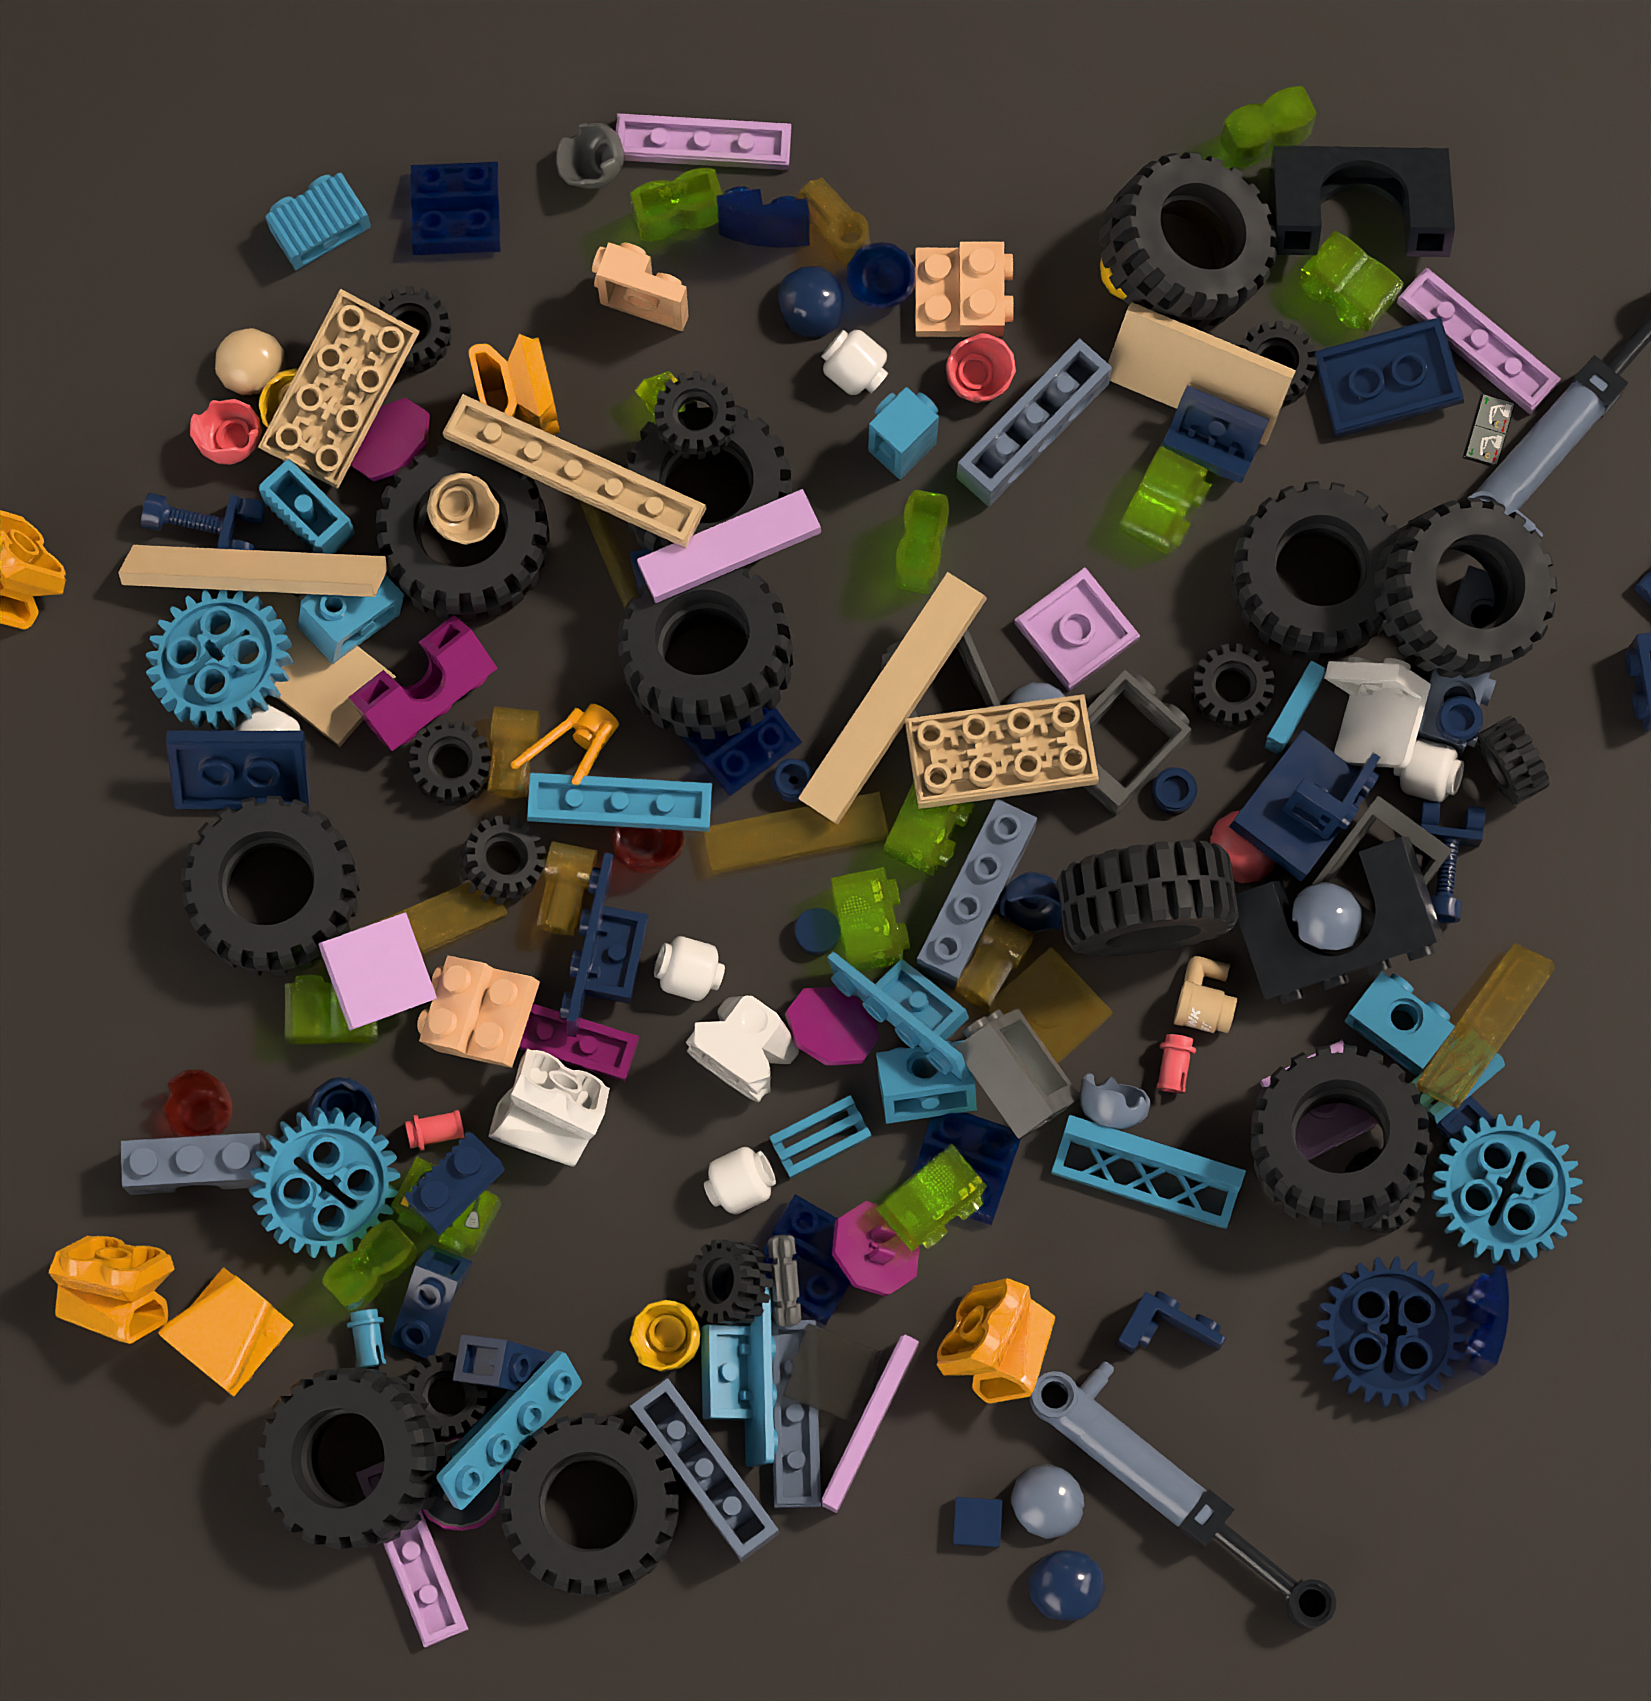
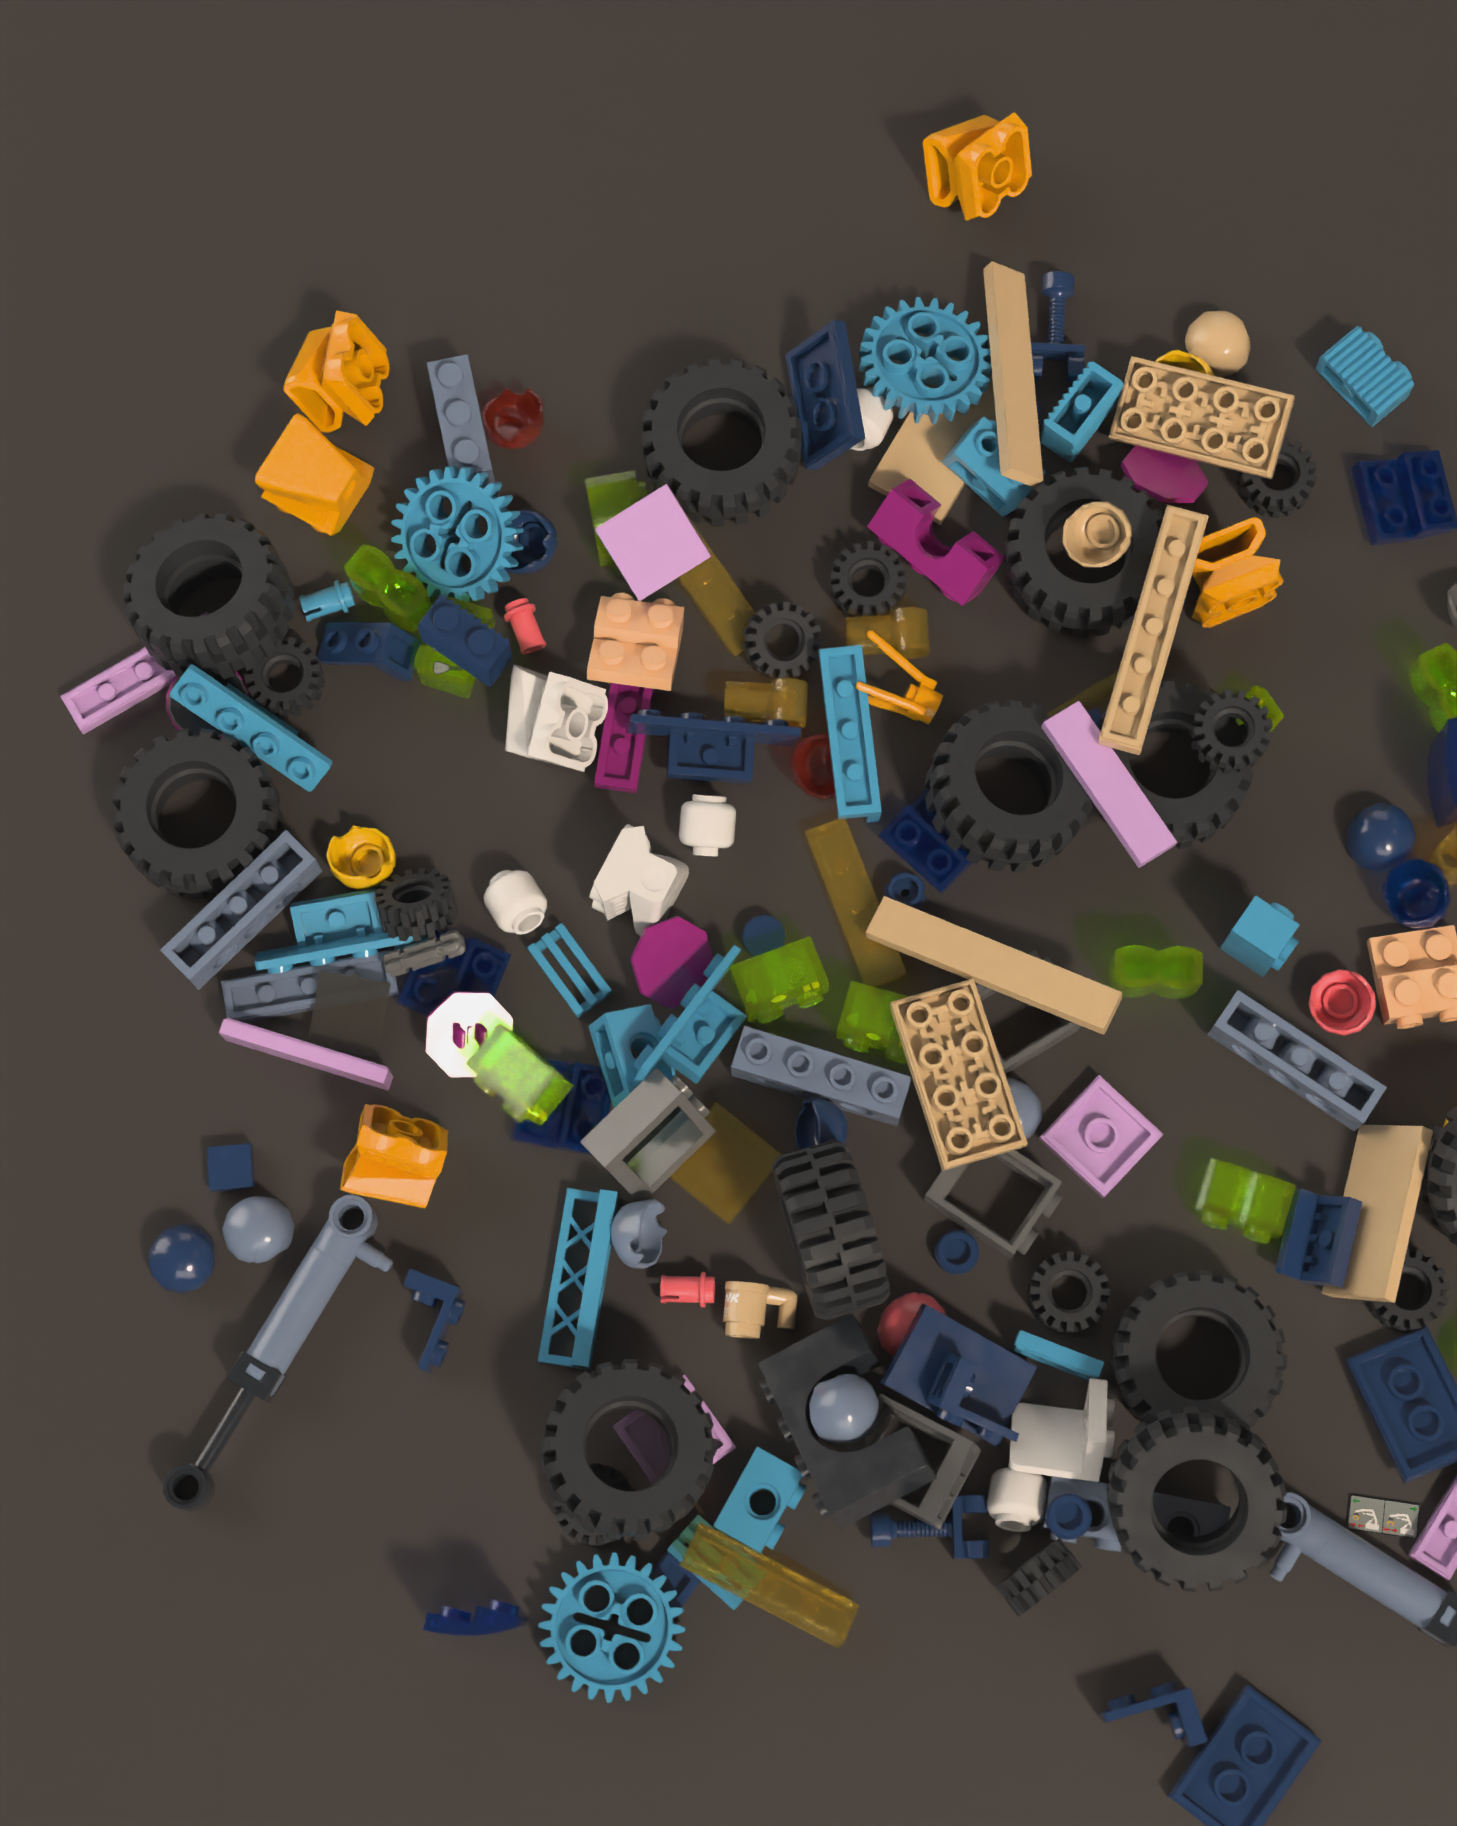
camera: 85 degrees right, 0 degrees up
coral hair [190,399,262,465] -> none
dark blue bracket [453,1334,553,1392] -> none
light nougat plate [592,242,689,332] -> none
white head [821,330,888,395] -> none
clear yellow piece [955,913,1035,1010] -> none
dark blue gear [1315,1257,1467,1408] -> none

